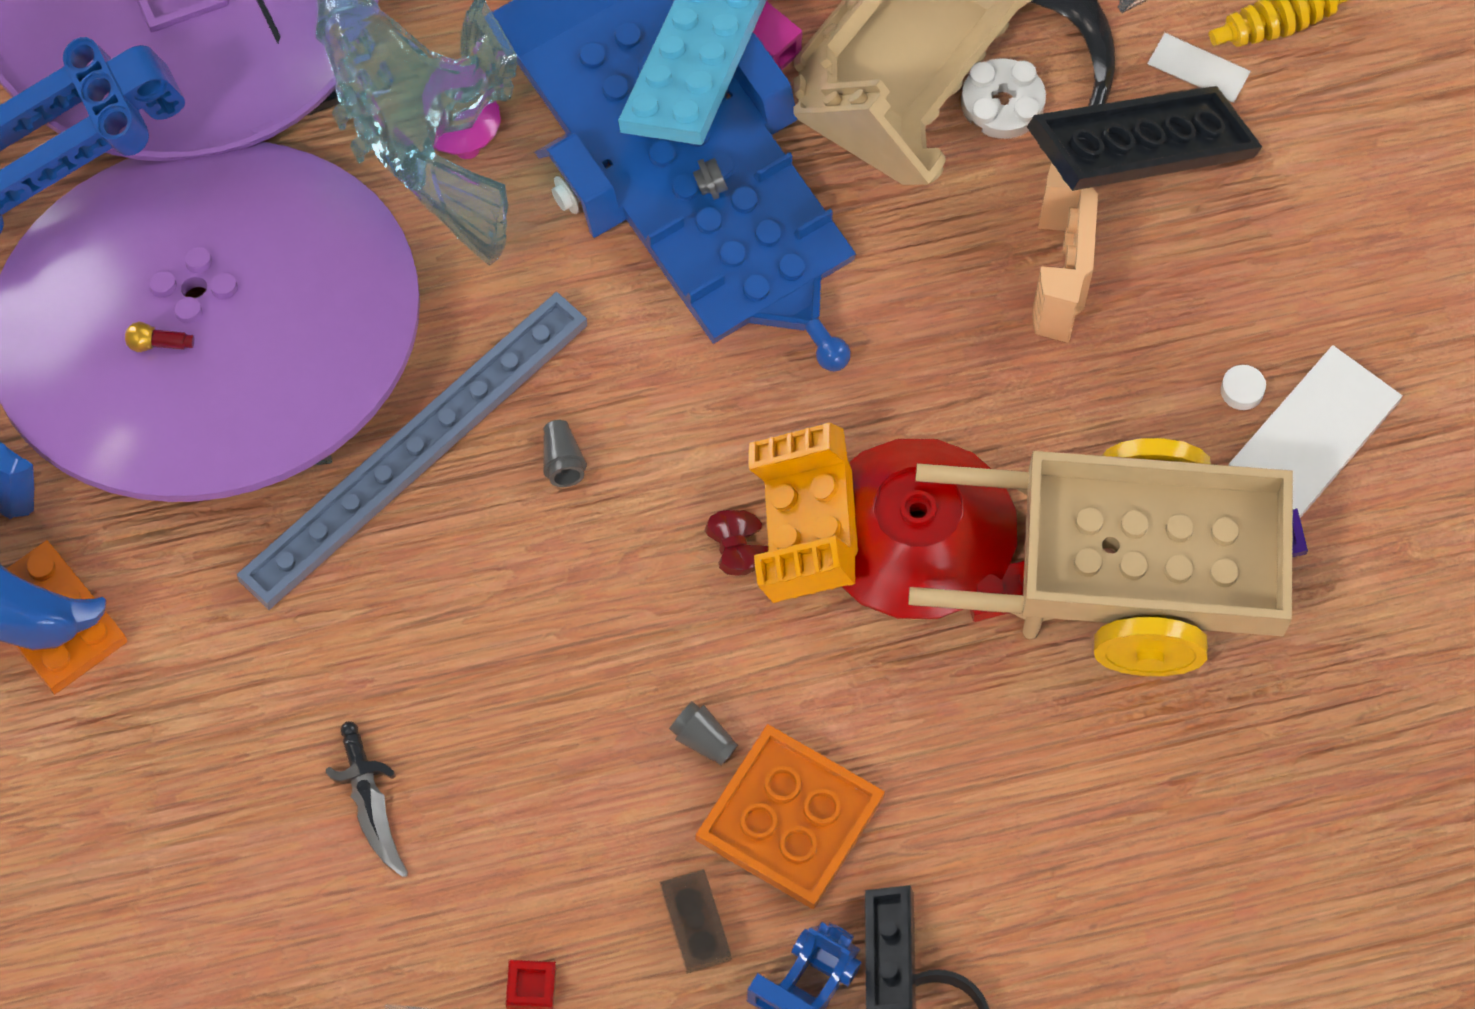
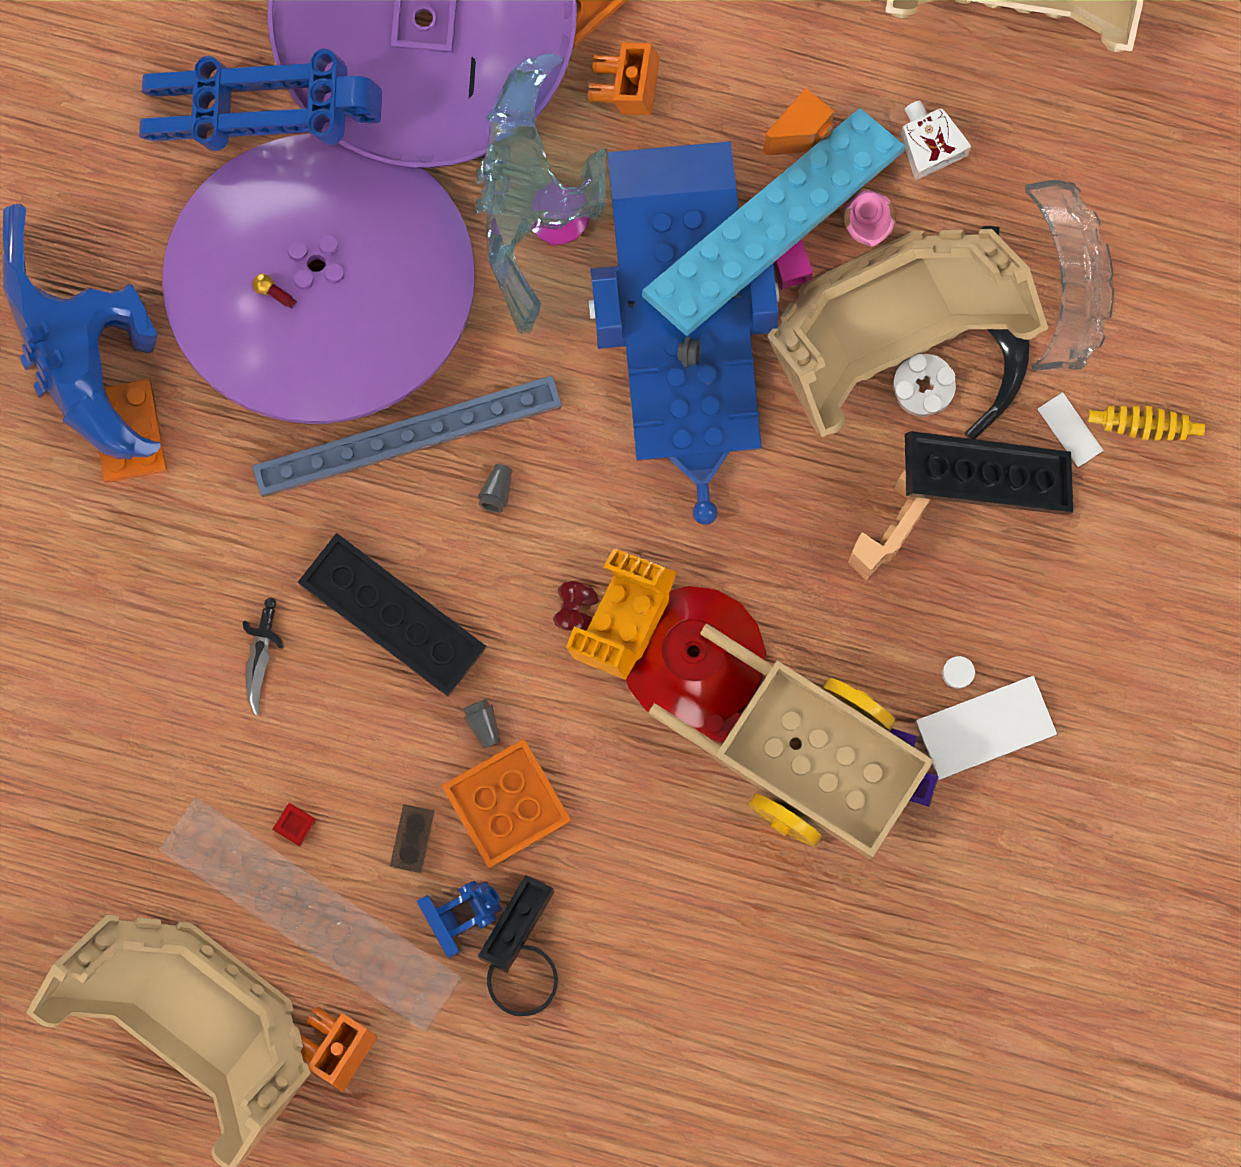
camera: 30 degrees right, 15 degrees up
none -> black plate [298,533,487,697]

